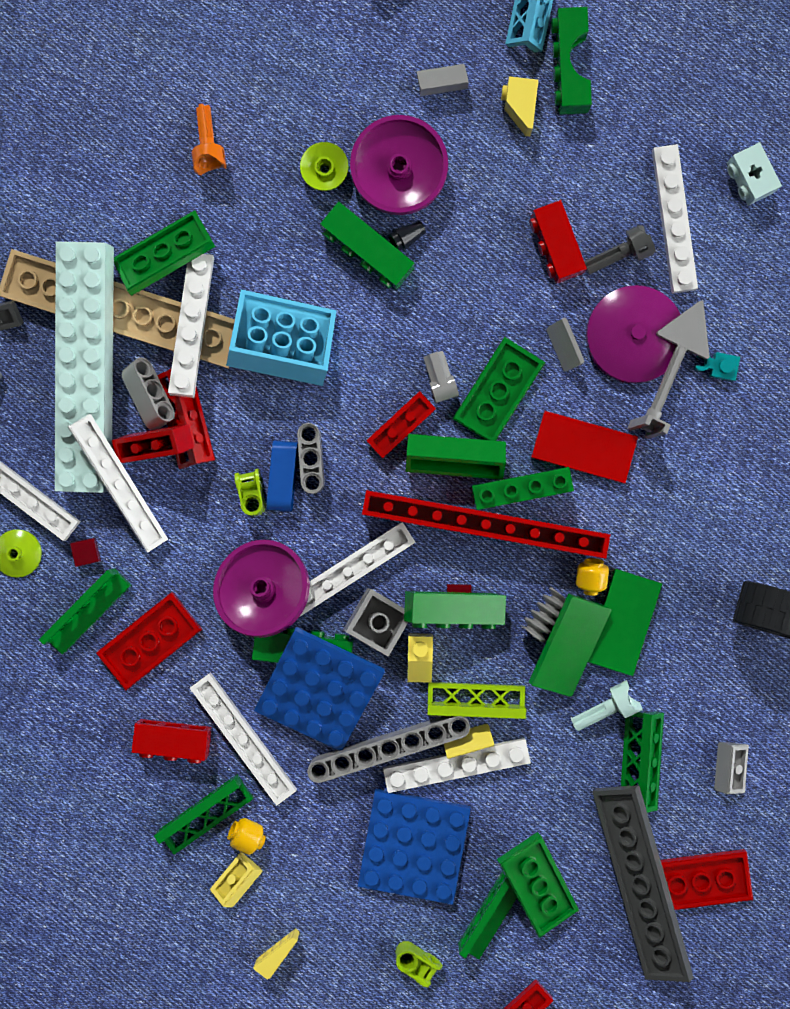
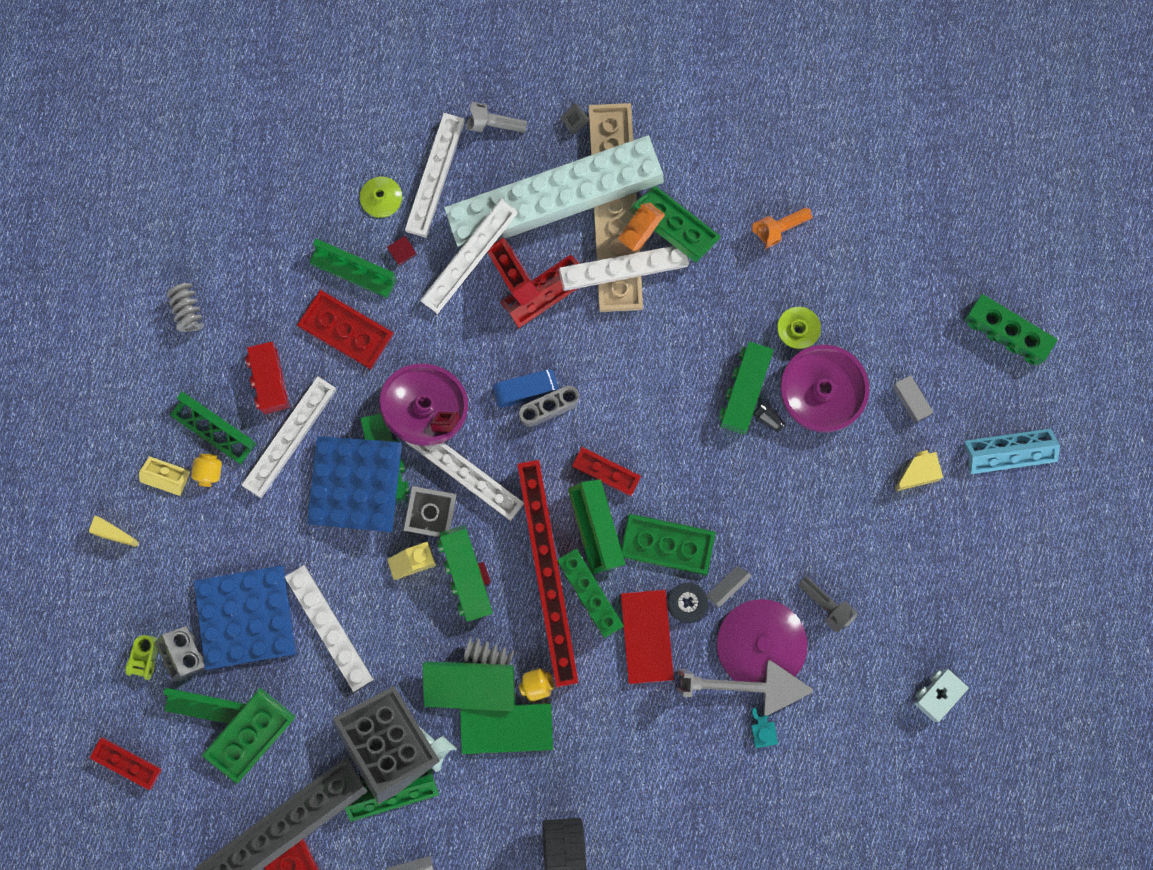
camera: 70 degrees right, 10 degrees down
light grey beam [122,357,175,430] -> none
medium azure slope [226,290,337,386] -> none
lime piece [234,468,266,516] -> none
light grey beam [307,716,470,783] -> none
light grey piece [423,351,459,403] -> none
lime fence [427,682,526,719] -> none
light yellow slope [444,724,494,759] -> none
red brick [529,200,587,284] -> none
green arch [551,7,592,115] -> none
white plate [652,144,698,294] -> none
none -> dark grey brick [155,626,205,683]
none -> light grey piece [167,283,205,332]
none -> dark grey slope [333,686,439,804]
none -> dark red tile [430,412,460,432]
none -> orange brick [618,203,665,251]
none -> black bush [668,582,708,623]

